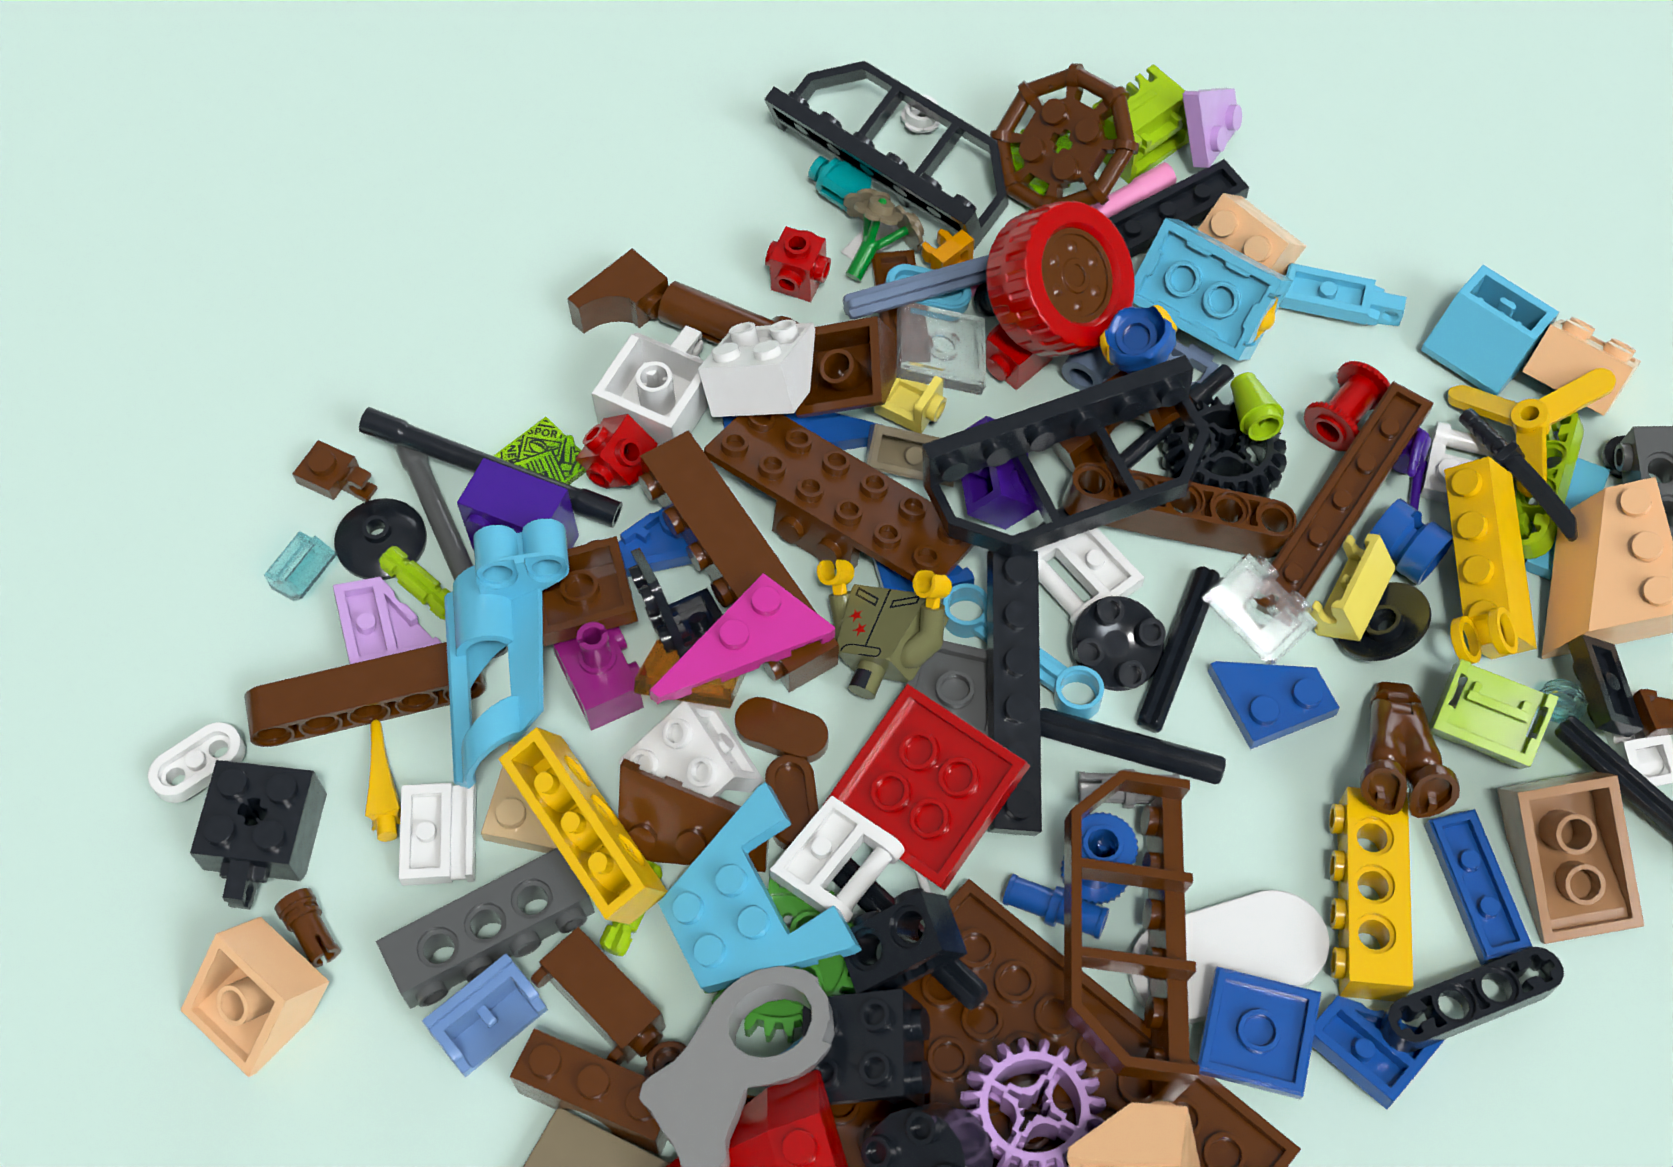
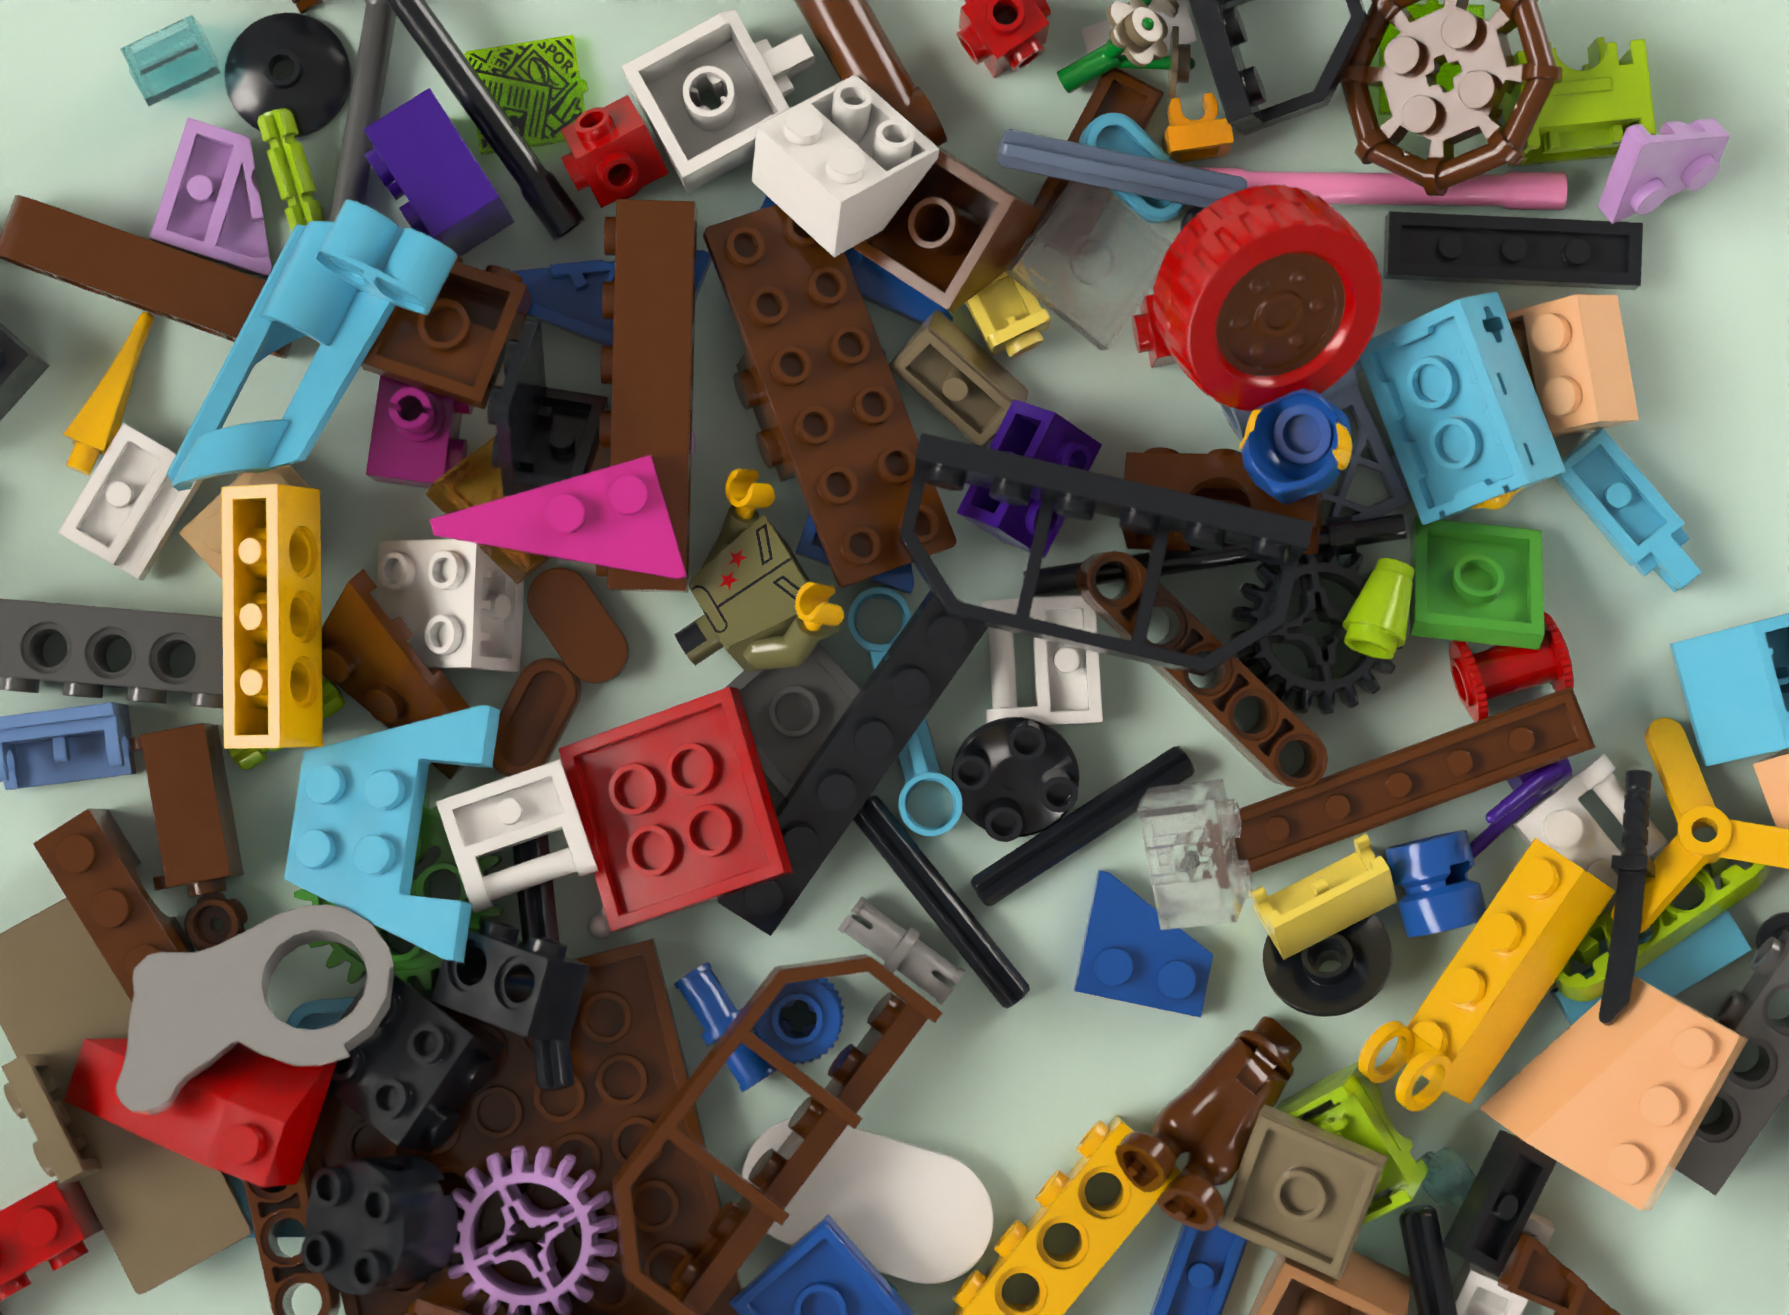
camera: 30 degrees right, 25 degrees up
none -> dark tan tile [1218,1104,1388,1280]
none -> bright green plate [1410,517,1545,650]

